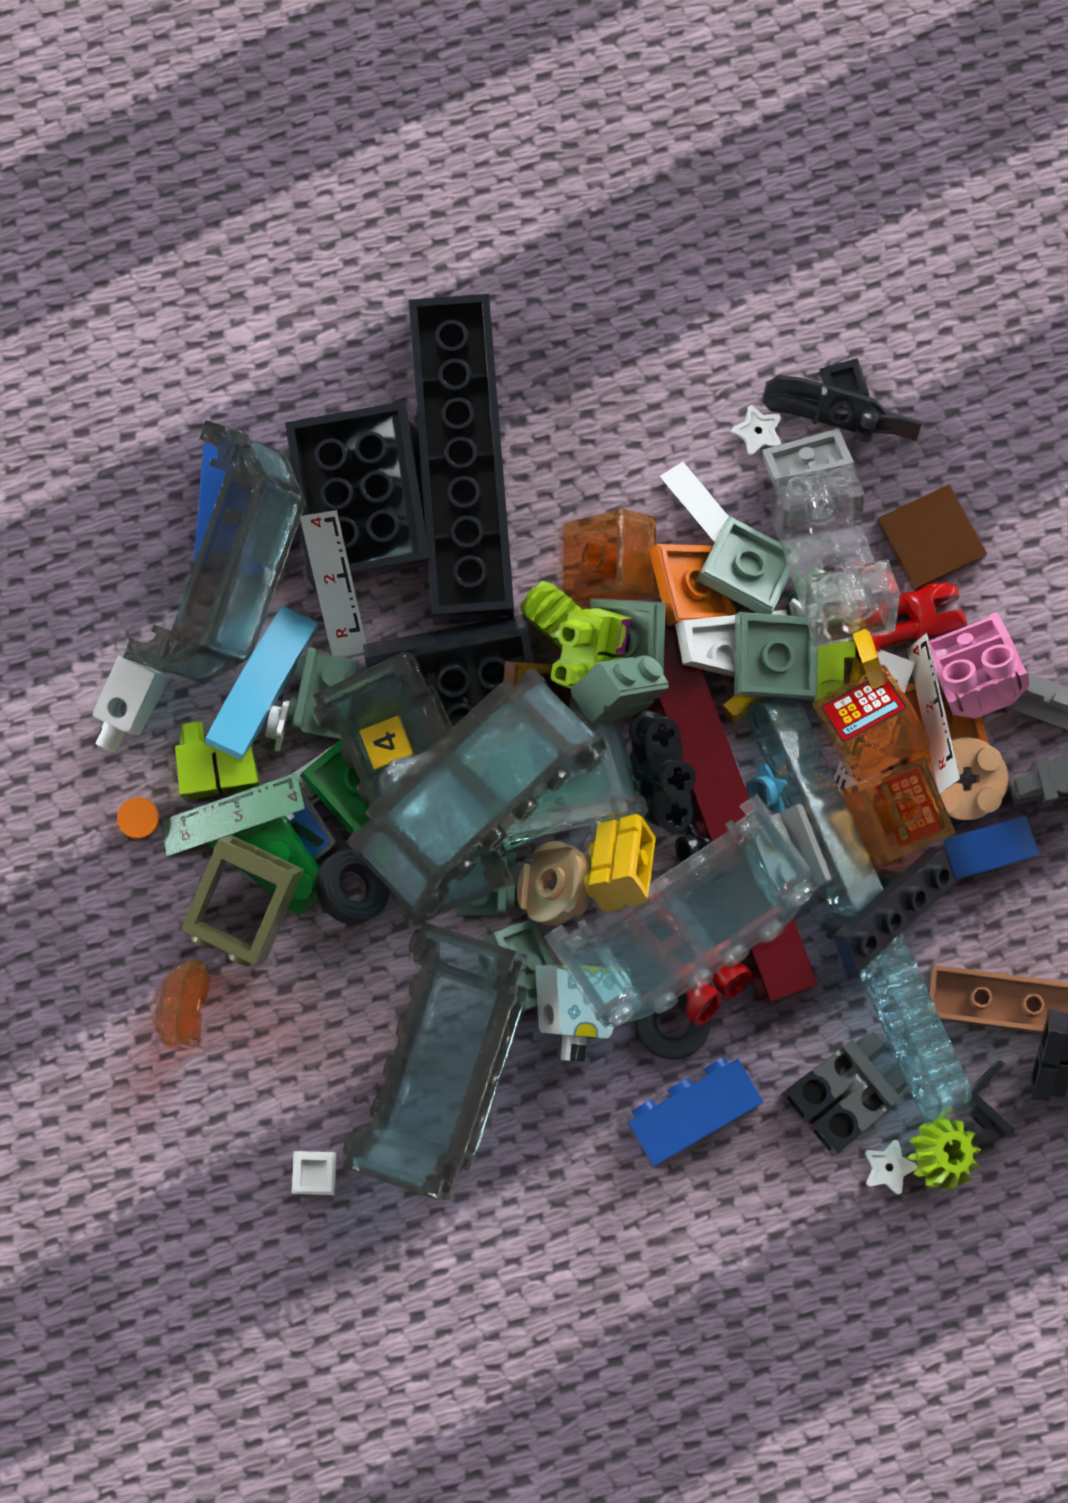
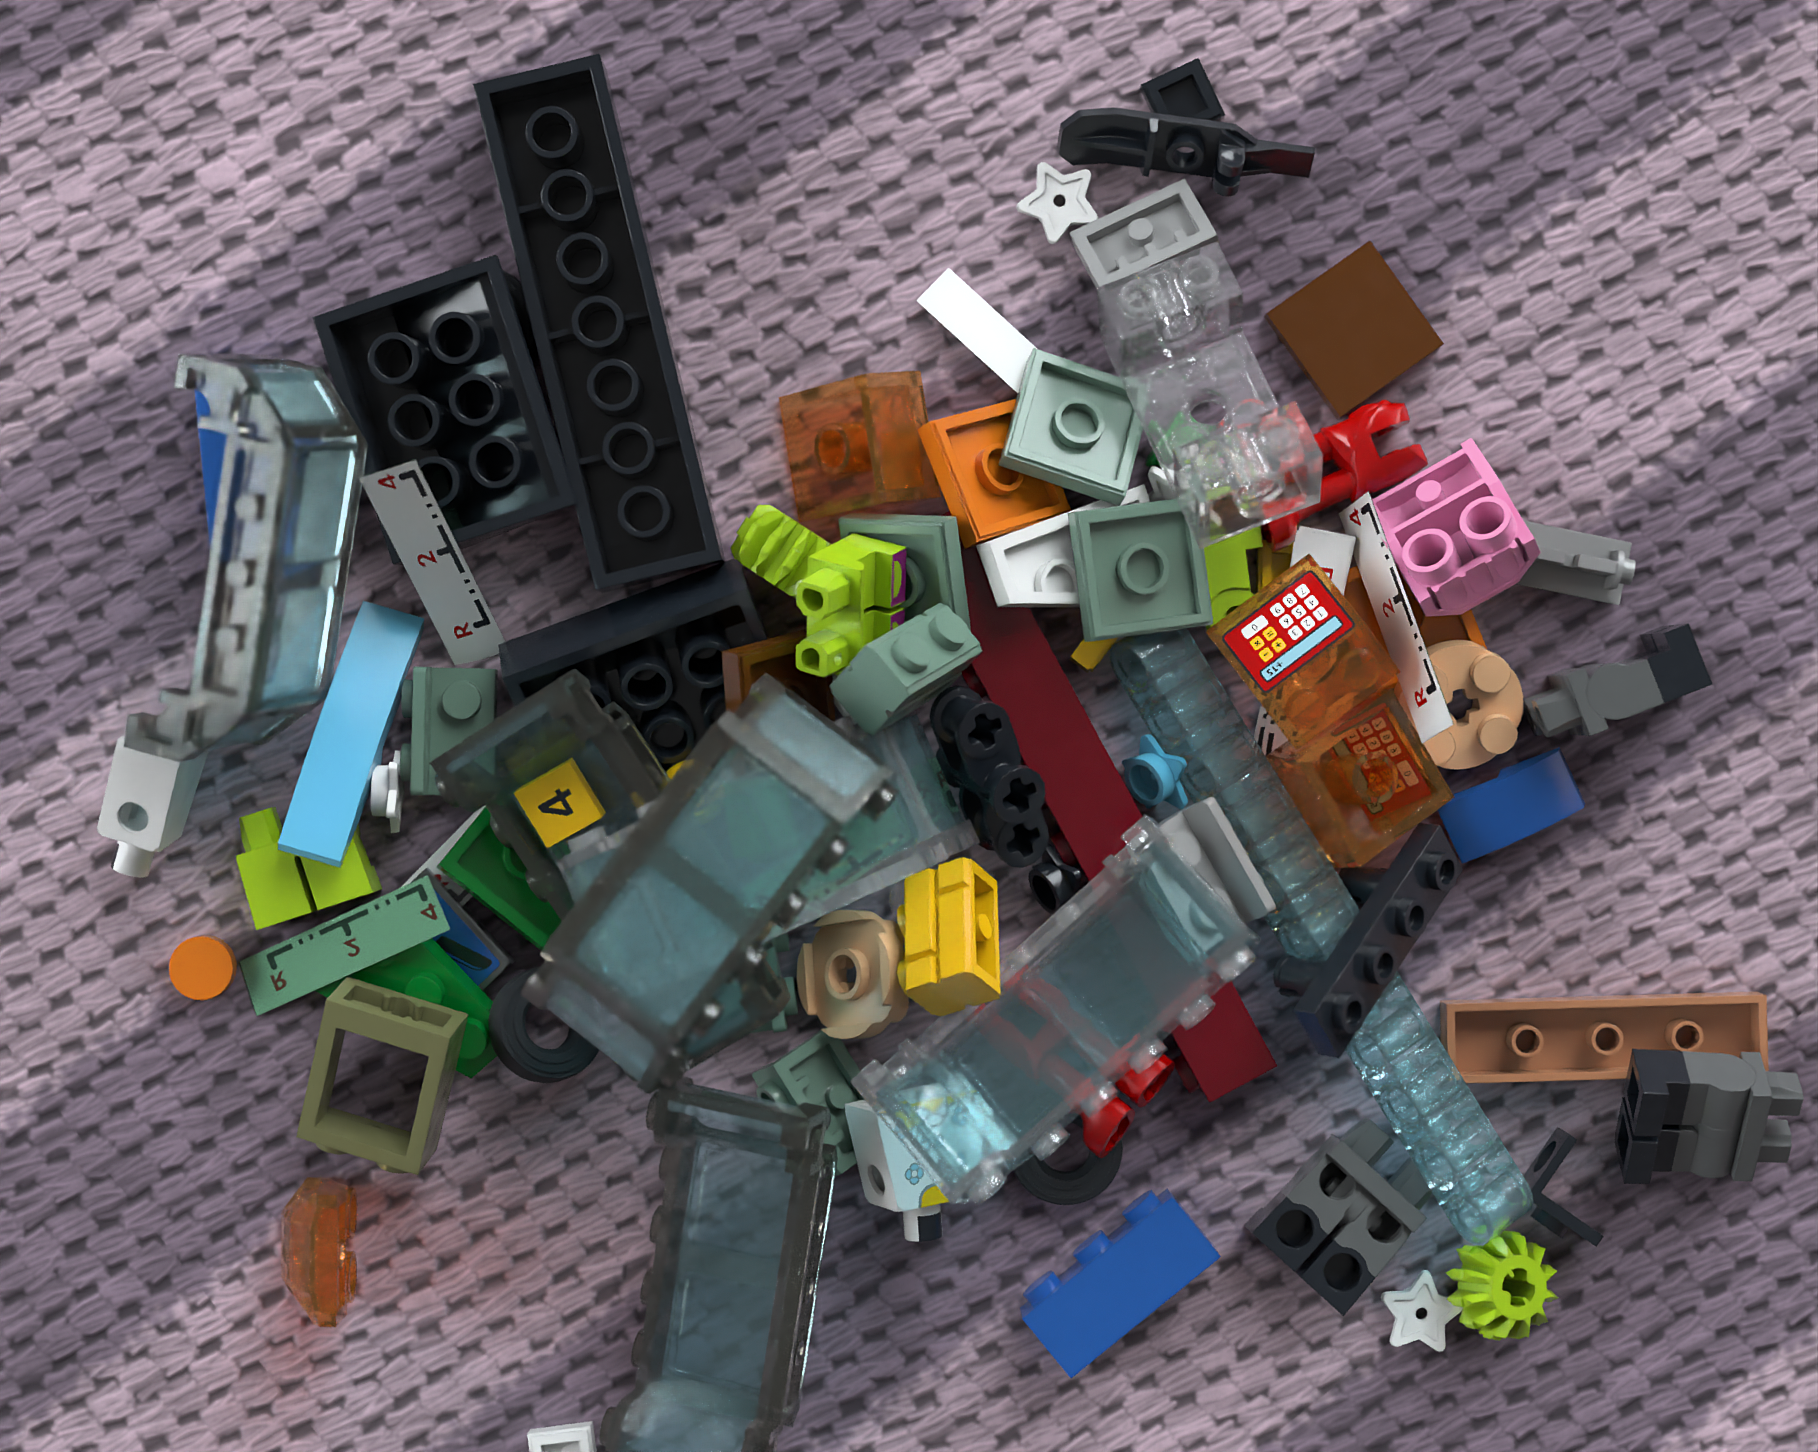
camera: 10 degrees left, 10 degrees up
yellow tile [853,629,887,689] -> none

